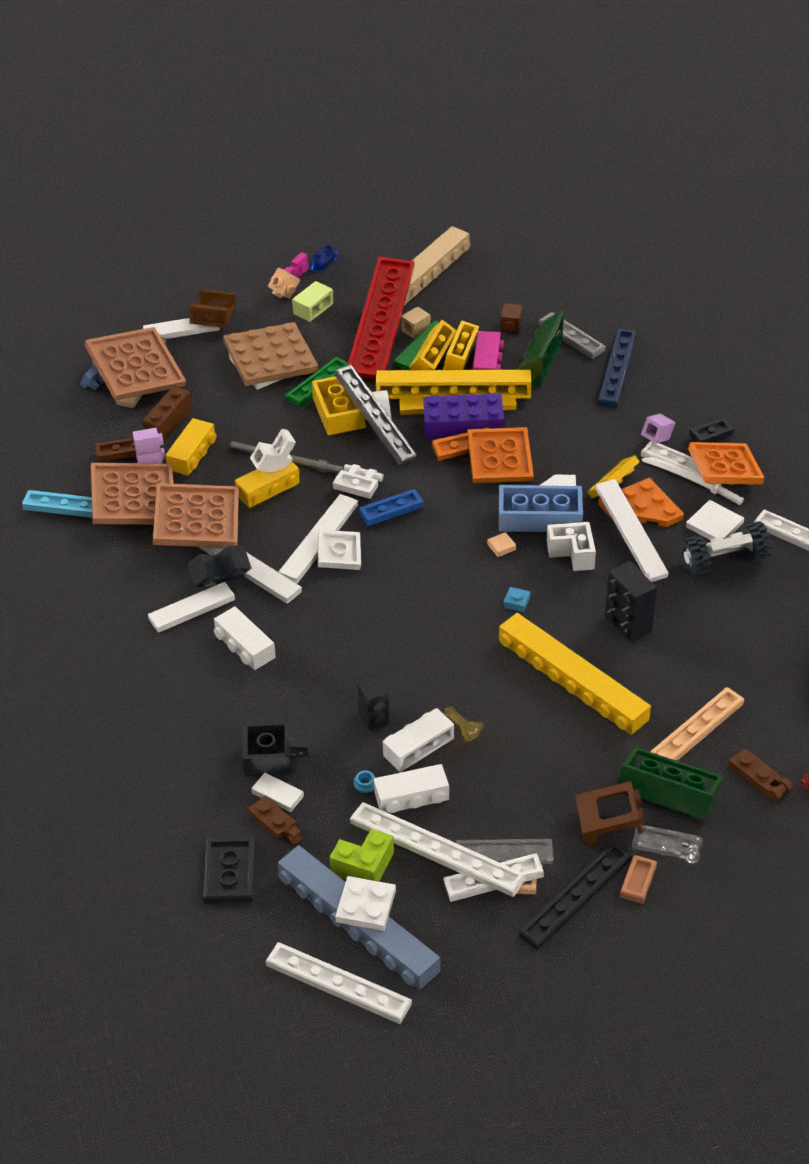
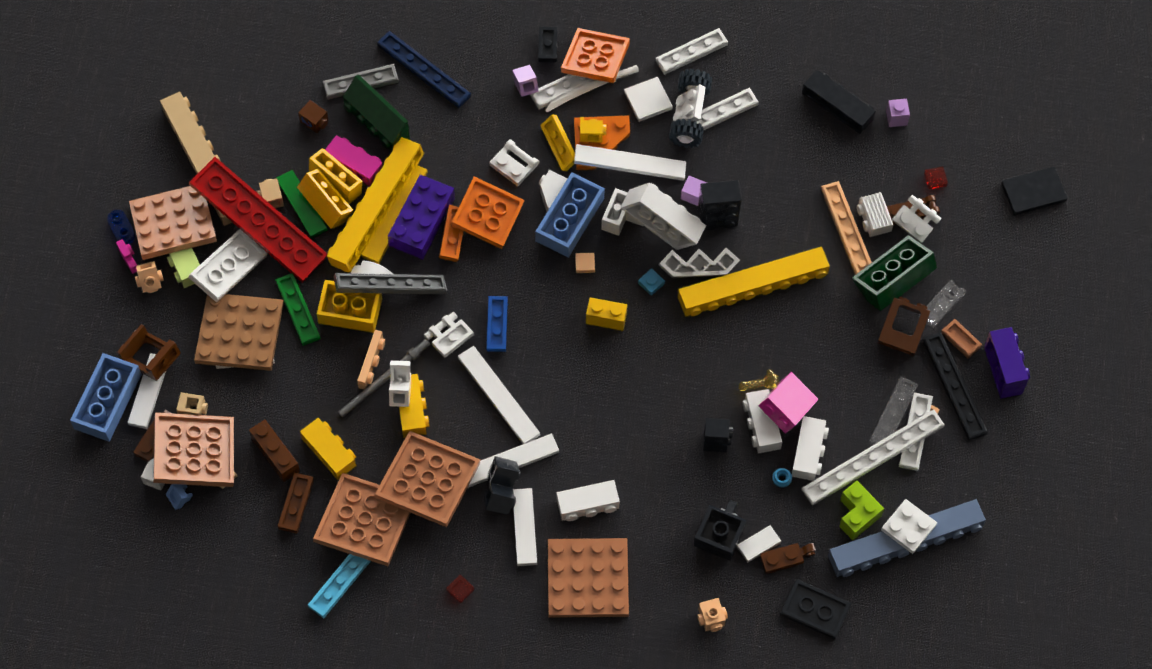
camera: 65 degrees left, 20 degrees up
lavender brick [133,428,166,463] -> none
white tile [266,942,412,1024] -> none
white tile [318,530,361,570] -> none
none -> medium blue brick [70,353,142,442]
none -> nougat plate [129,186,217,260]
none -> tan brick [177,392,208,415]
none -> white tile [188,229,268,302]
none -> light nougat plate [357,330,385,390]
none -> clear red tile [446,574,475,603]
none -> white plate [489,139,539,186]
none -> nougat plate [548,538,629,617]
none -> yellow brick [580,117,606,142]
none -> yellow brick [586,297,627,331]
none -> white brick [620,183,706,250]
none -> white brick [659,248,740,278]
none -> white tile [697,88,759,130]
none -> light nougat brick [697,598,728,632]
none -> brick [758,372,818,434]
none -> white brick [857,192,893,237]
none -> white plate [892,195,941,243]
none -> dark purple brick [984,327,1030,399]

